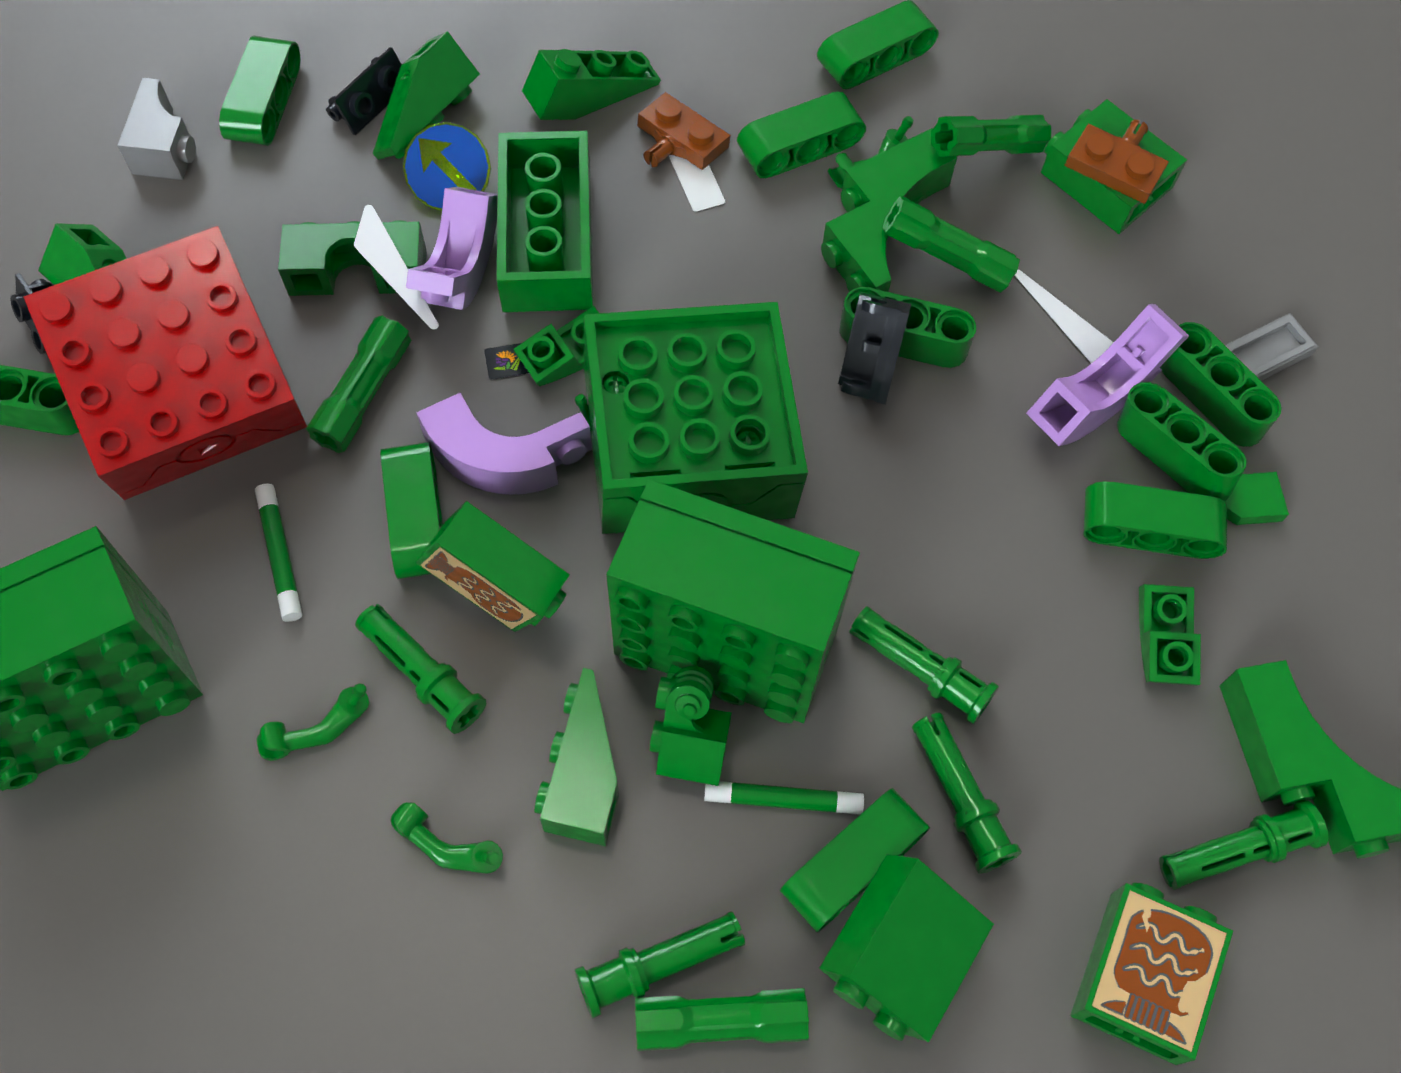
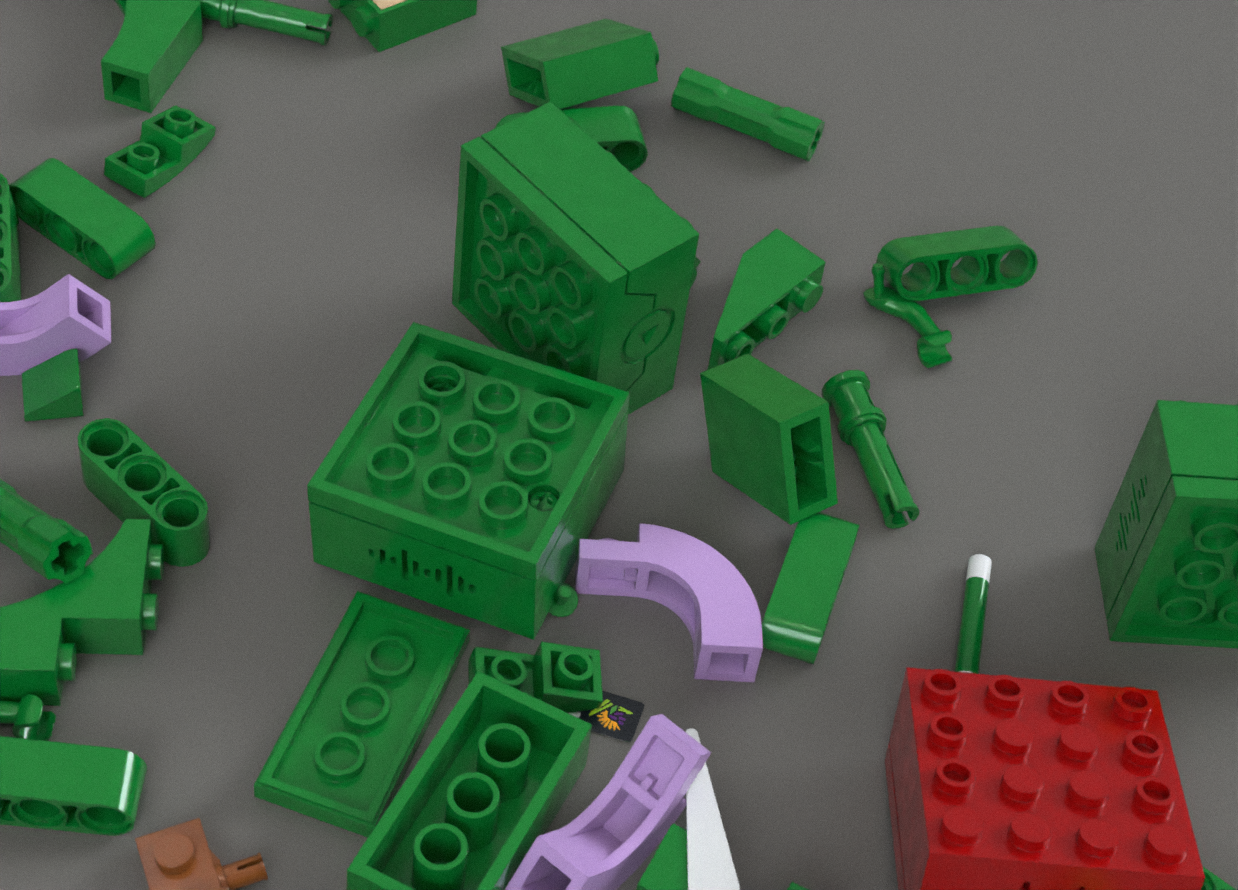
camera: 155 degrees left, 15 degrees down
green piece [256,683,369,761] -> none
green axle [306,315,412,453] -> none
green pin [574,911,745,1018] -> none
white sticker [669,155,725,212] -> none
black hinge [838,292,911,405] -> none
green pin [849,606,999,724] -> none
green pin [912,713,1022,874] -> none
none -> green slope [22,348,84,421]
none -> green tile [254,591,470,838]
none -> green beam [876,226,1038,301]

